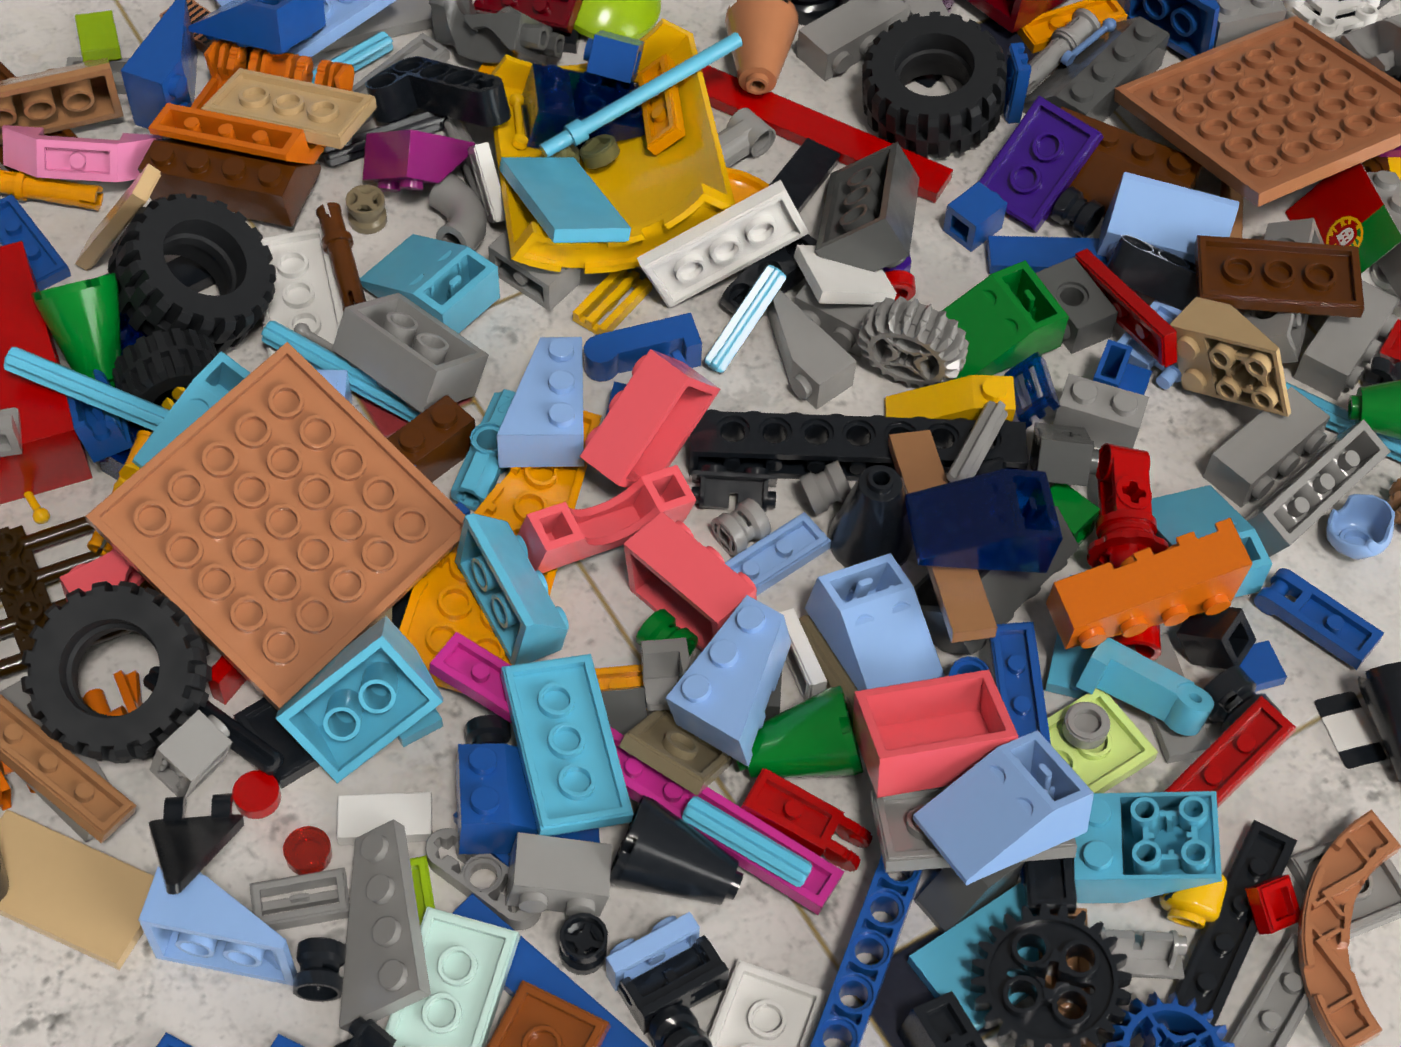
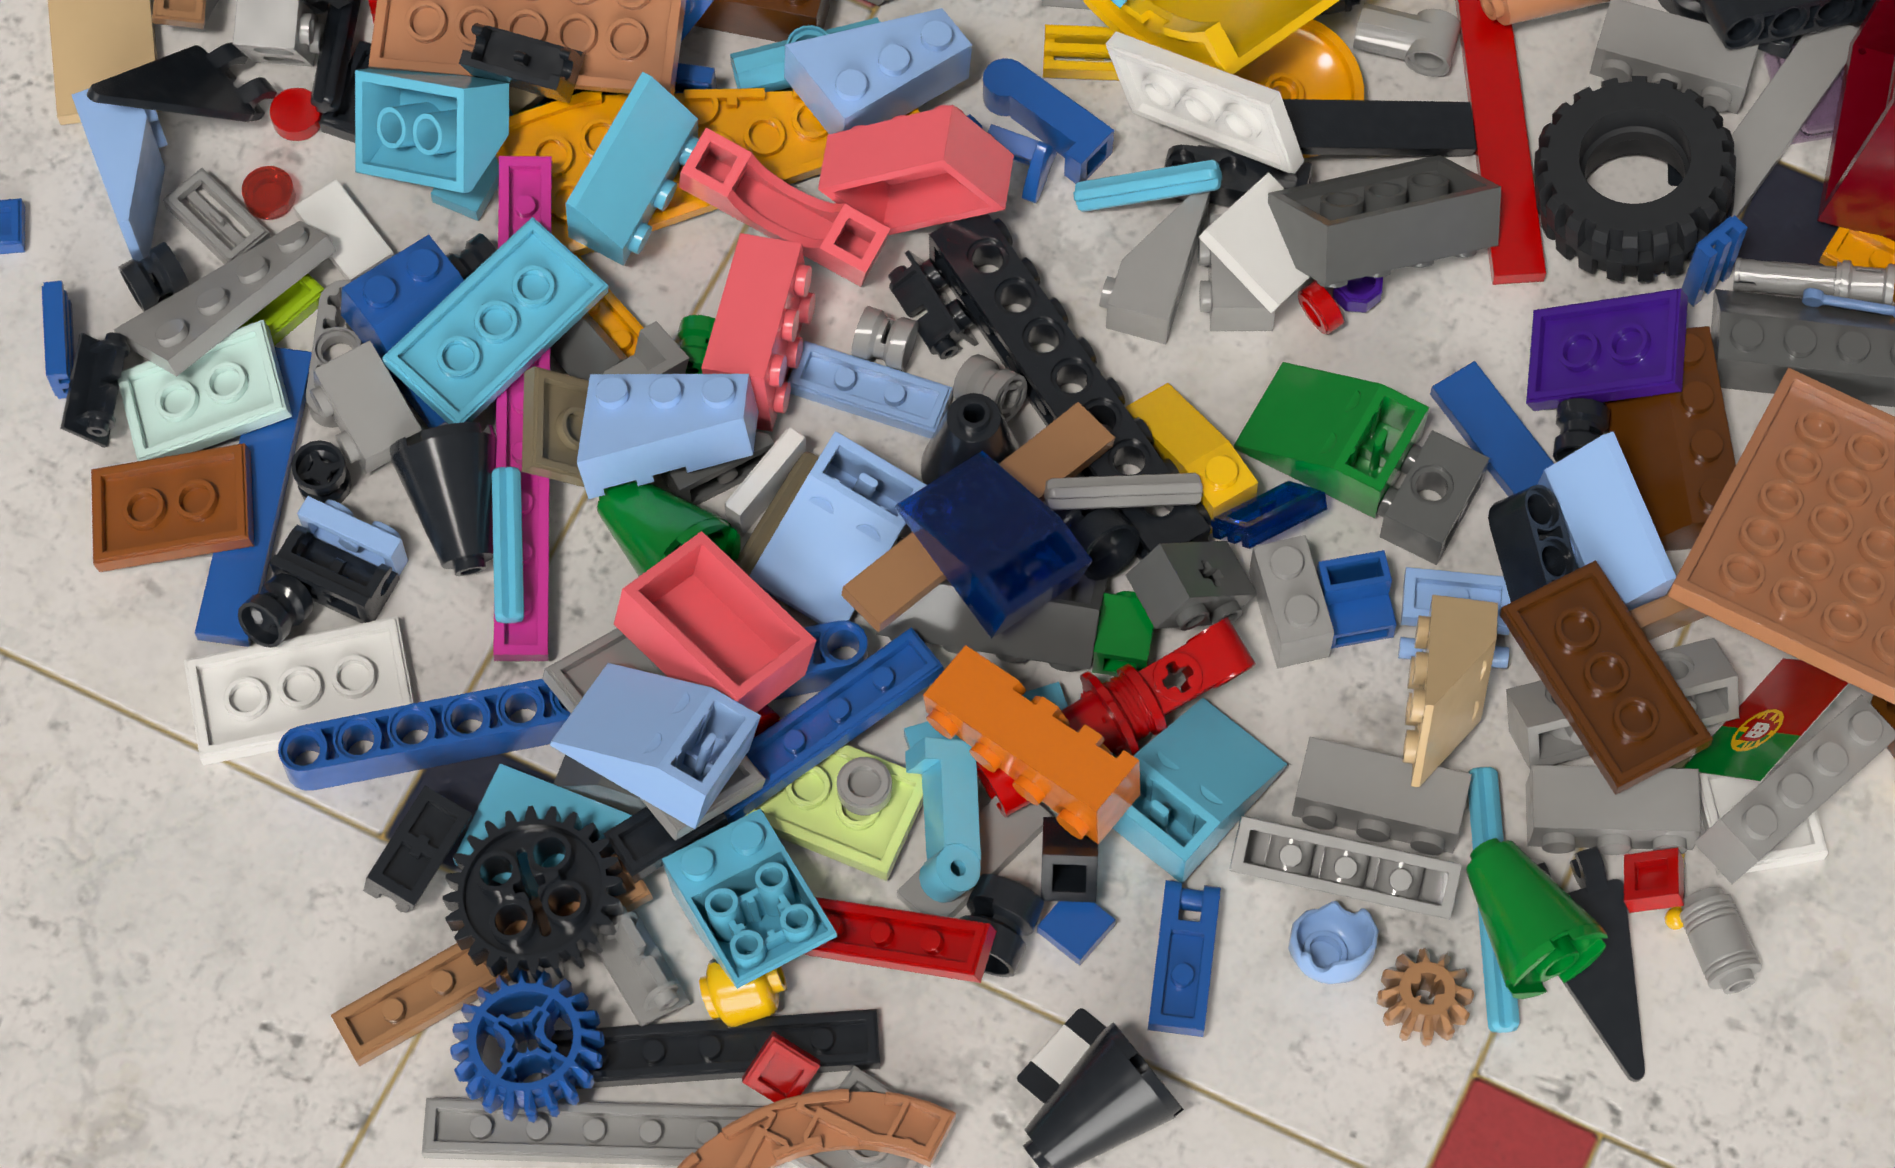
camera: 60 degrees right, 10 degrees up
red hinge [741,768,873,872] -> none
light grey gear [857,296,969,388] -> none
blue brick [943,181,1007,252] -> none
red tile [1075,248,1177,368] -> none
none -> black hinge [459,23,585,104]

